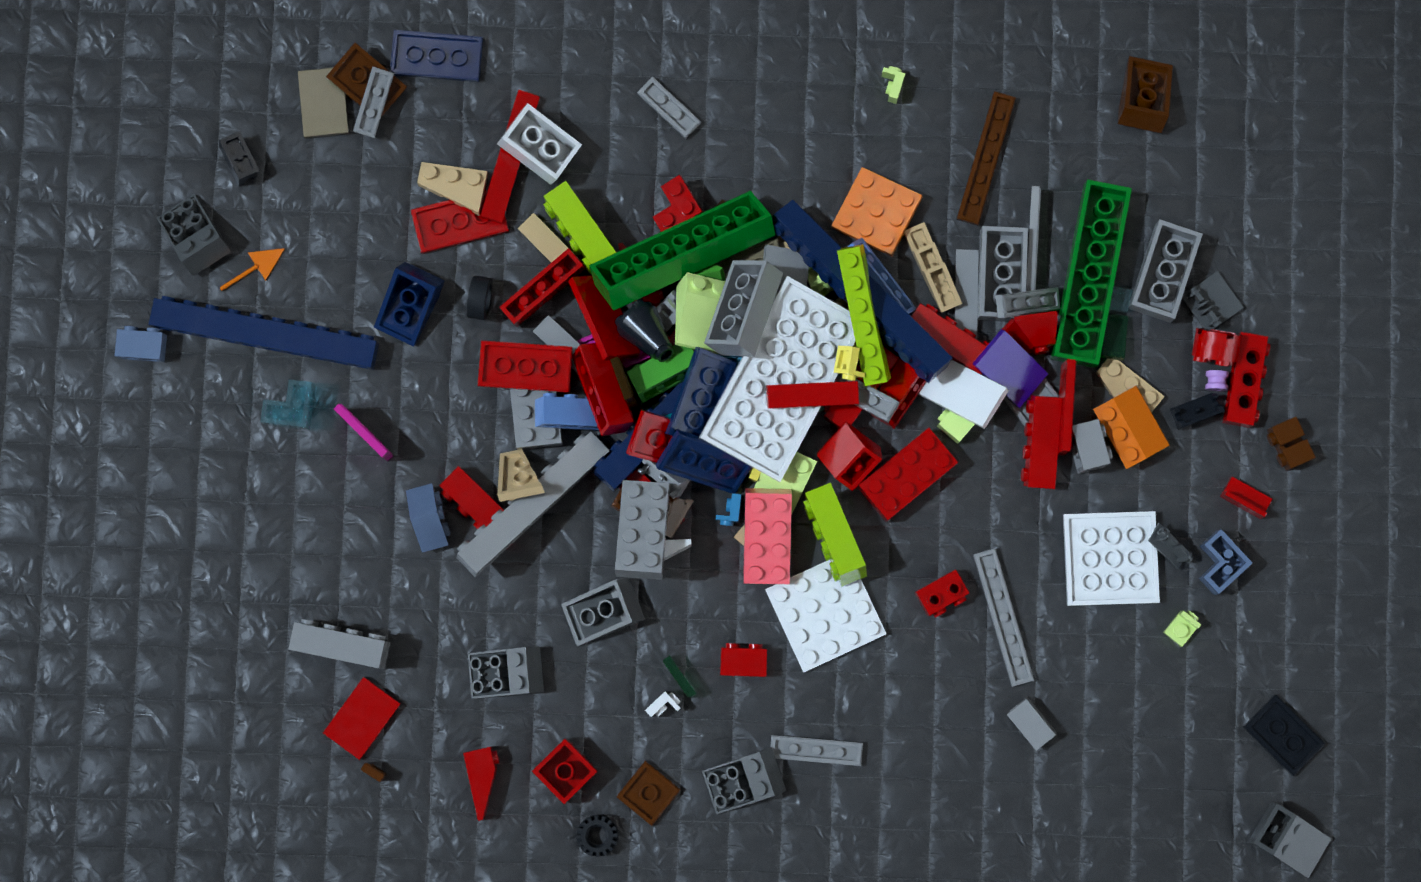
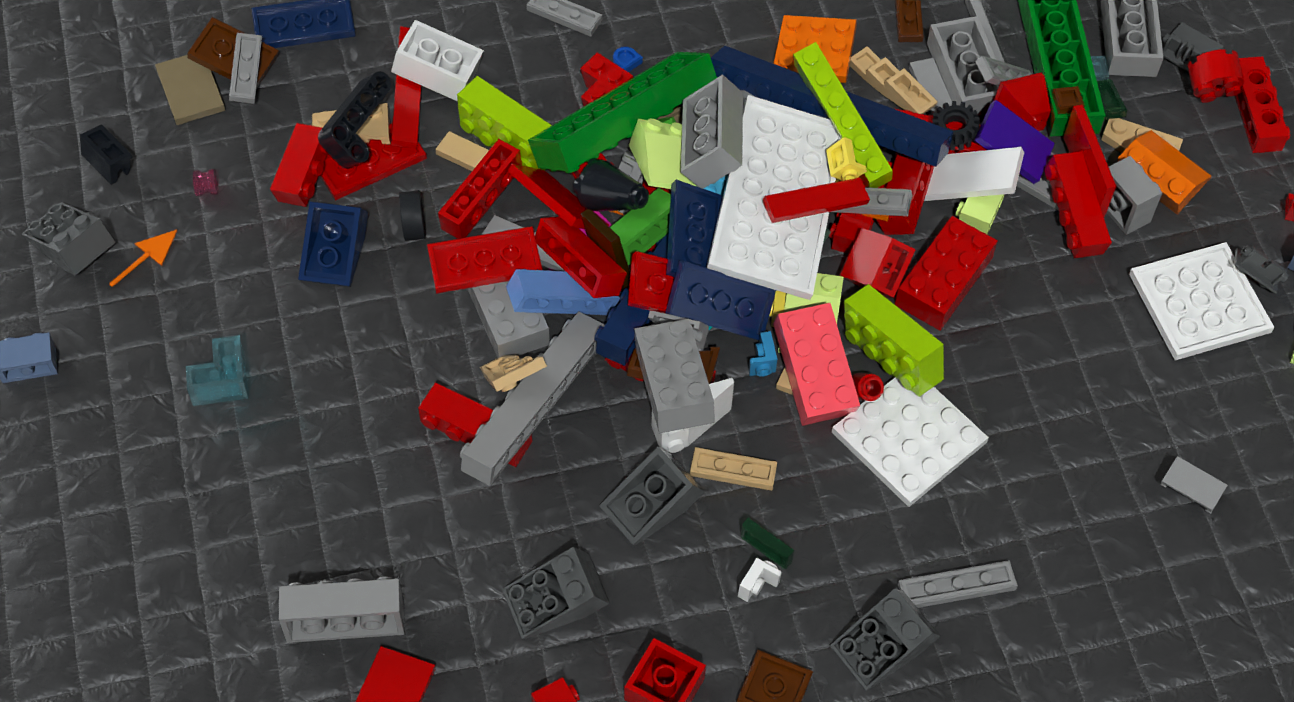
camera: 20 degrees left, 25 degrees down
dark blue brick [148,296,379,370] -> none
dark pink tile [334,404,393,461] -> none
sand blue brick [406,483,451,552] -> none
red brick [720,643,767,677] -> none
red brick [915,569,969,618] -> none
light grey tile [973,548,1034,687] -> none
black hinge [1170,393,1225,430] -> none
lavender wheel [1205,370,1229,391] -> none
none -> clear pink wheel [193,169,218,196]
none -> red brick [270,123,328,207]
none -> black beam [318,71,391,169]
none -> blue tile [613,47,643,72]
none -> tan tile [690,447,777,491]
none -> red brick [852,372,884,401]
none -> black tyre [932,101,979,151]
none -> reddish brown tile [1052,86,1085,114]

